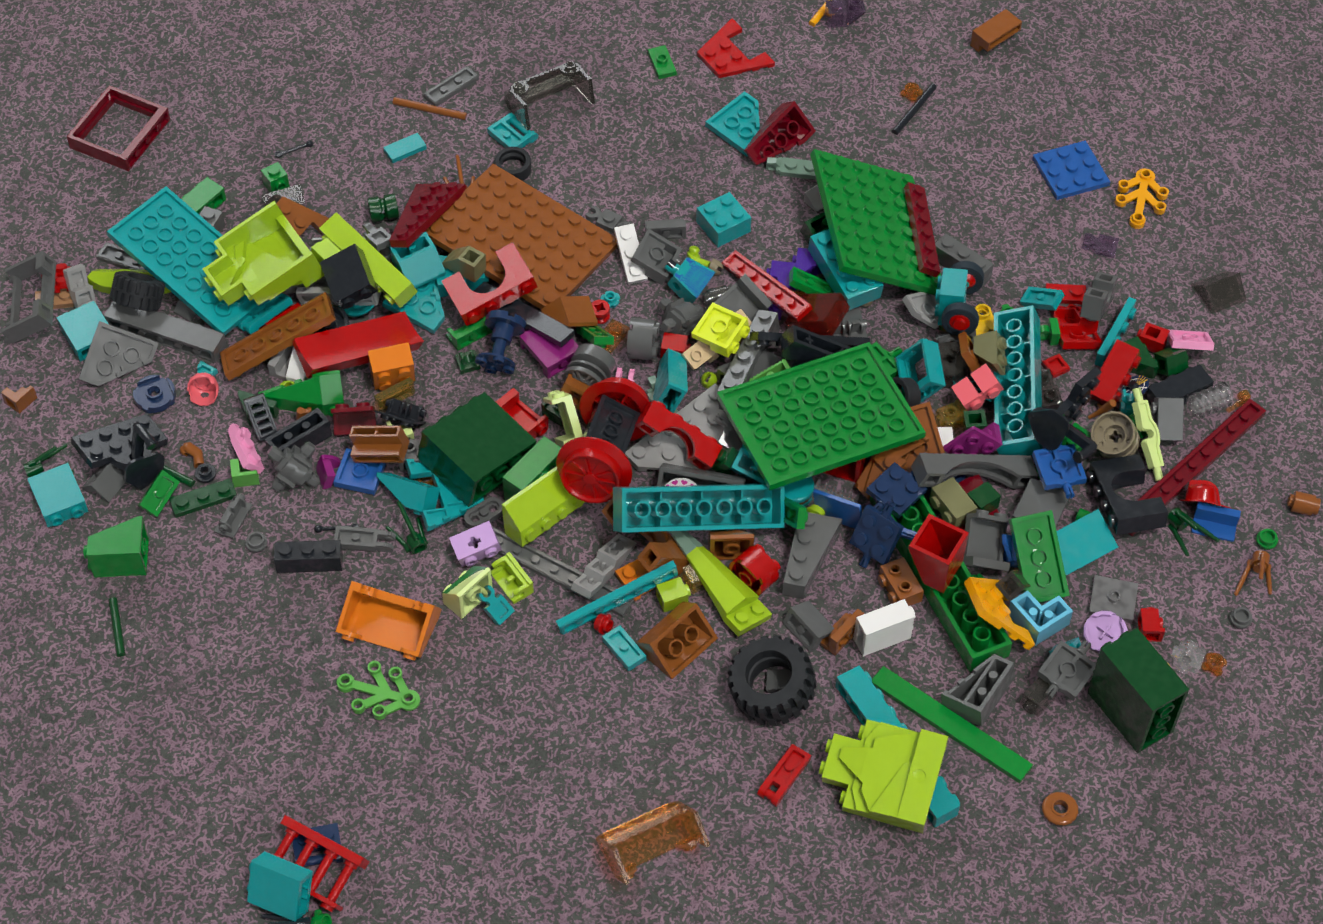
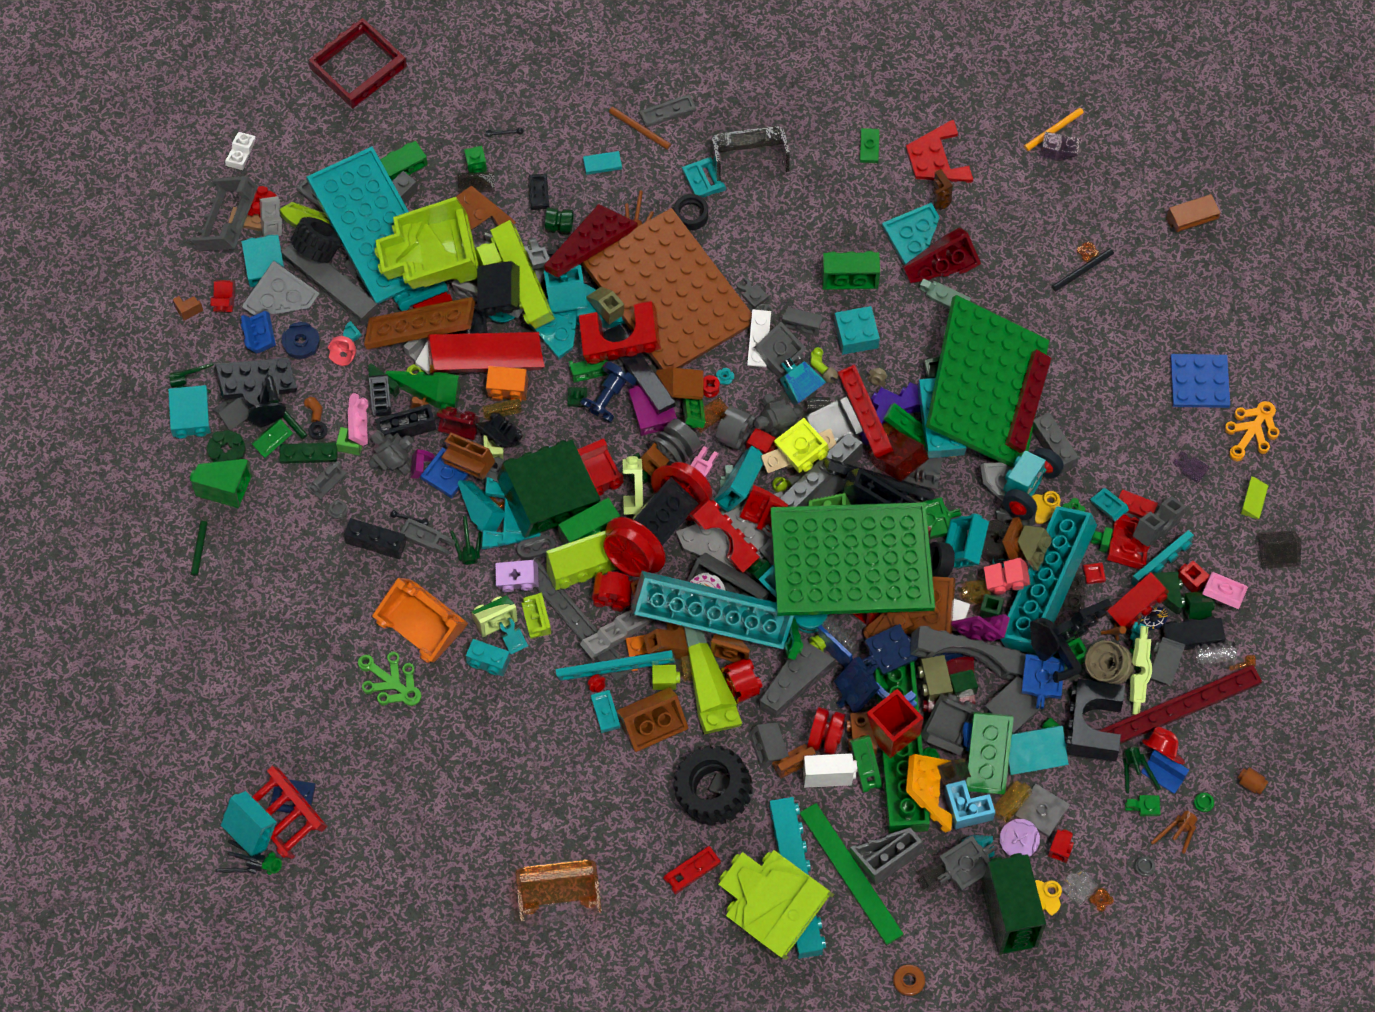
camera: 20 degrees right, 10 degrees up
none -> dark green plate [207,430,246,462]
none -> red brick [211,280,235,312]
none -> white slope [225,132,256,170]
none -> blue bracket [241,311,276,353]
none -> teal brick [466,639,510,676]
none -> black plate [529,174,549,210]
none -> red brick [592,571,634,612]
none -> red slope [739,485,788,532]
none -> red wheel [807,707,846,755]
none -> green brick [822,251,880,290]
none -> green plate [850,735,882,793]
none -> dark tan plate [868,368,887,386]
none -> reddish brown bracket [933,169,953,210]
none -> clear yellow bracket [994,781,1032,823]
none -> green plate [1125,795,1161,816]
none -> lime slope [1241,476,1268,519]

